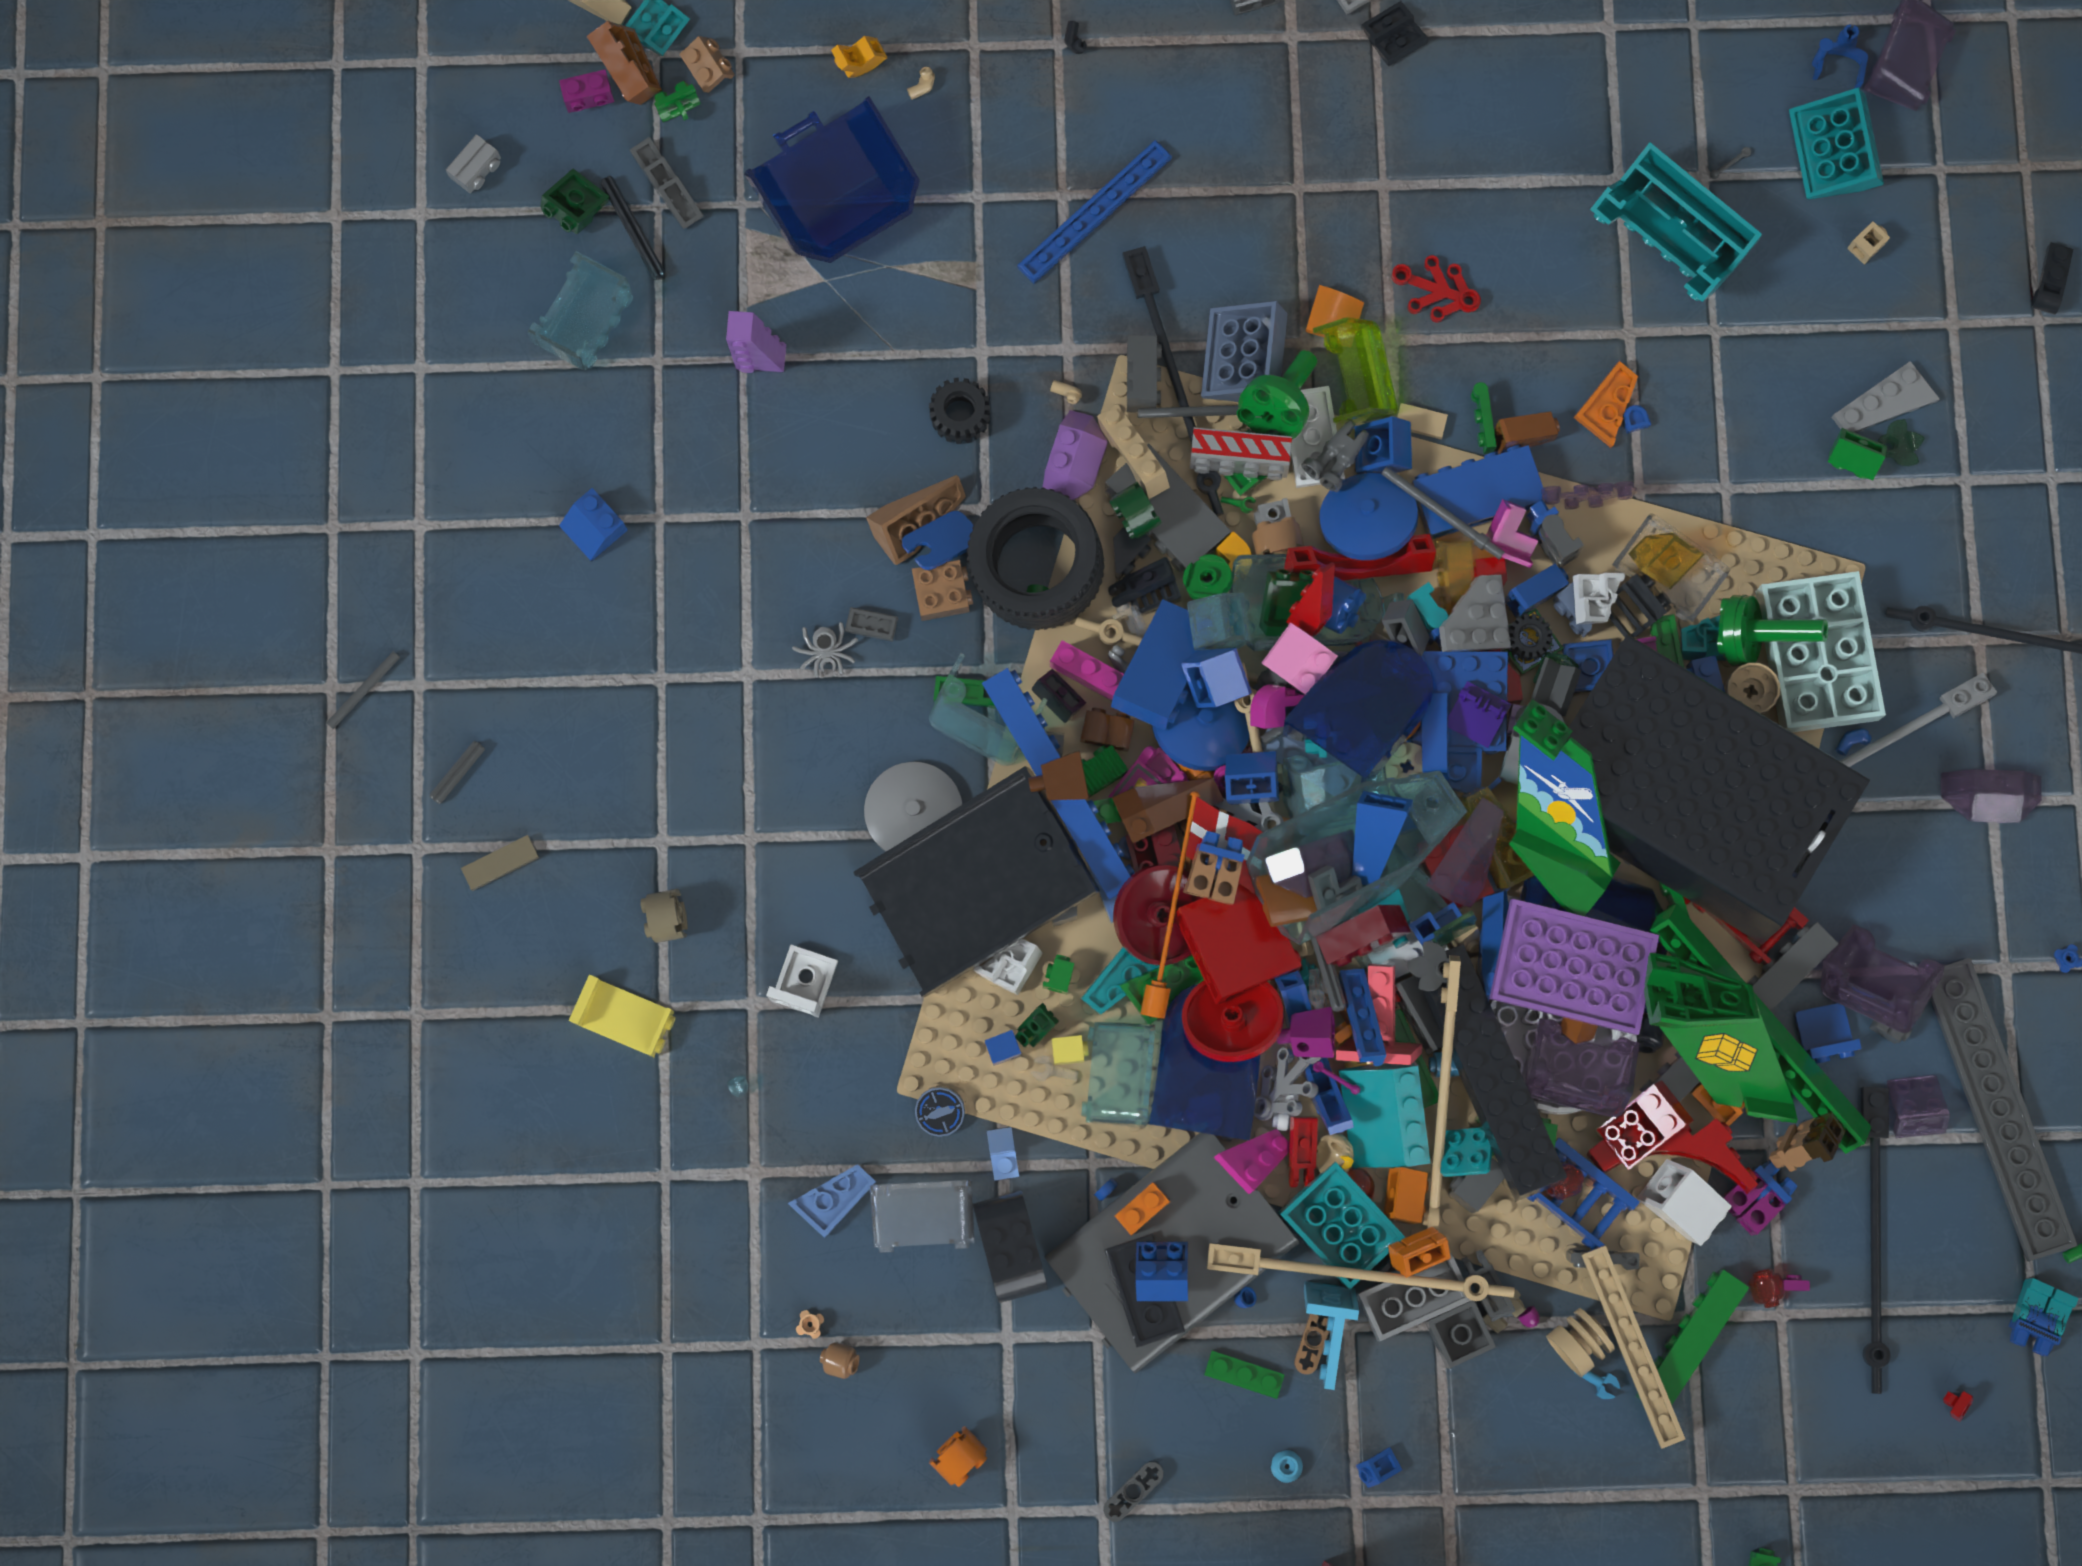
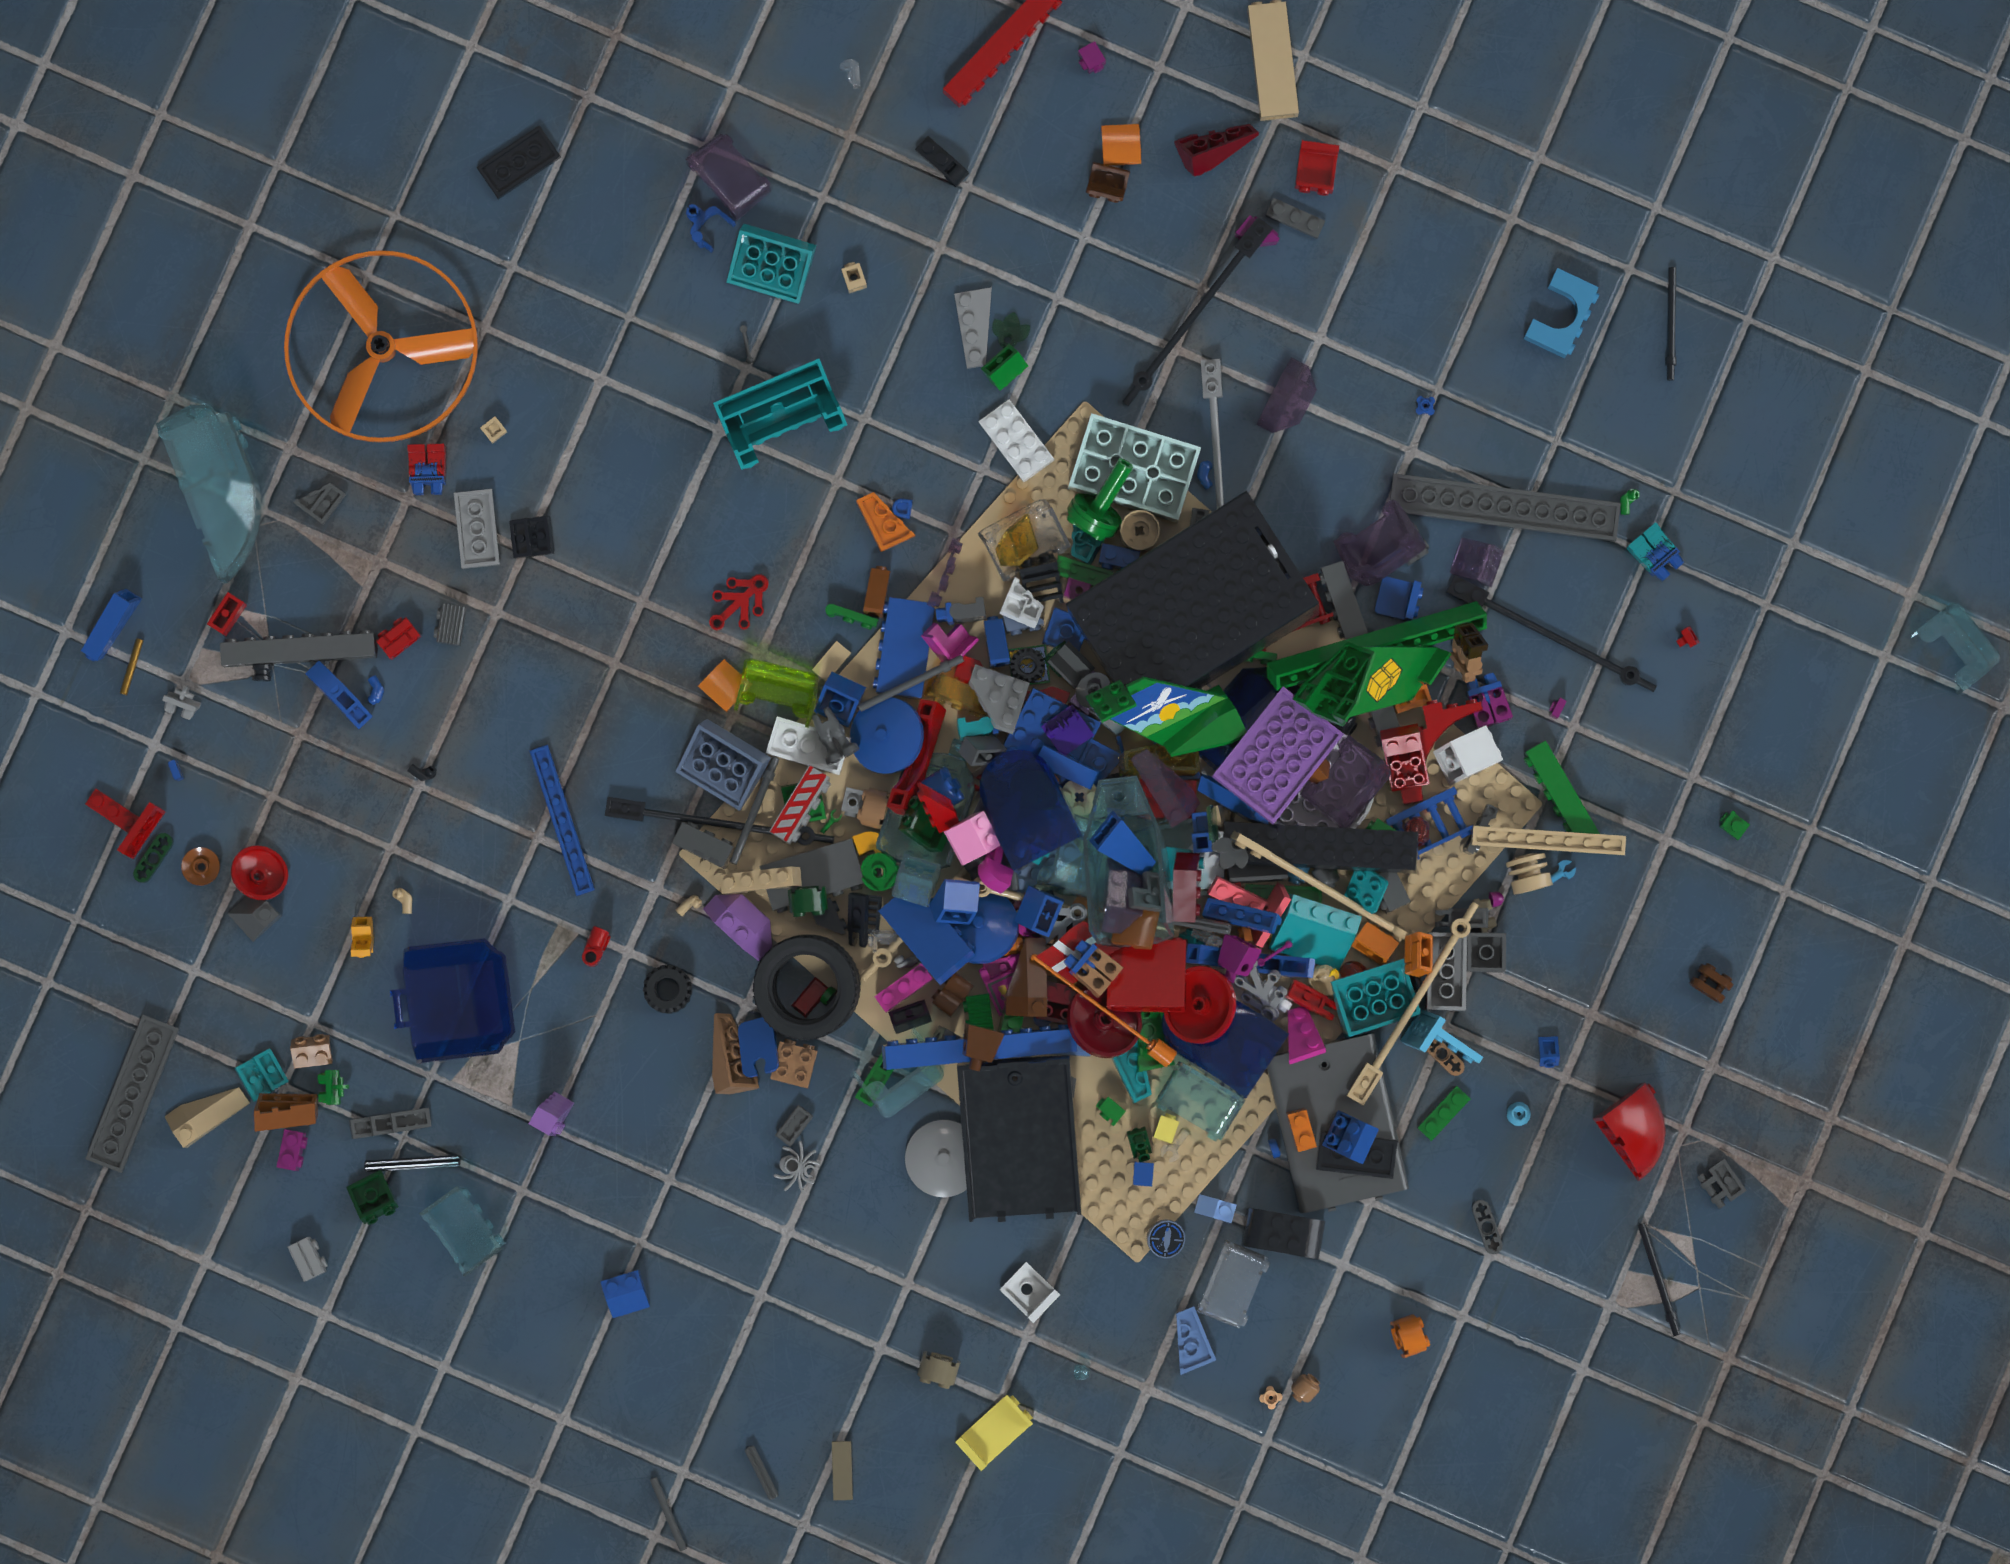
camera: 70 degrees left, 5 degrees up
white slope [974,939,1043,995] -> none
blue hinge [1234,1287,1257,1308] -> none
green piece [1237,350,1317,439] -> none
clear red head [1748,1269,1786,1308] -> none
none -> red piece [582,926,611,967]
none -> red tile [791,977,829,1018]
none -> white plate [978,399,1054,482]
none -> dark grey head [1312,868,1340,888]

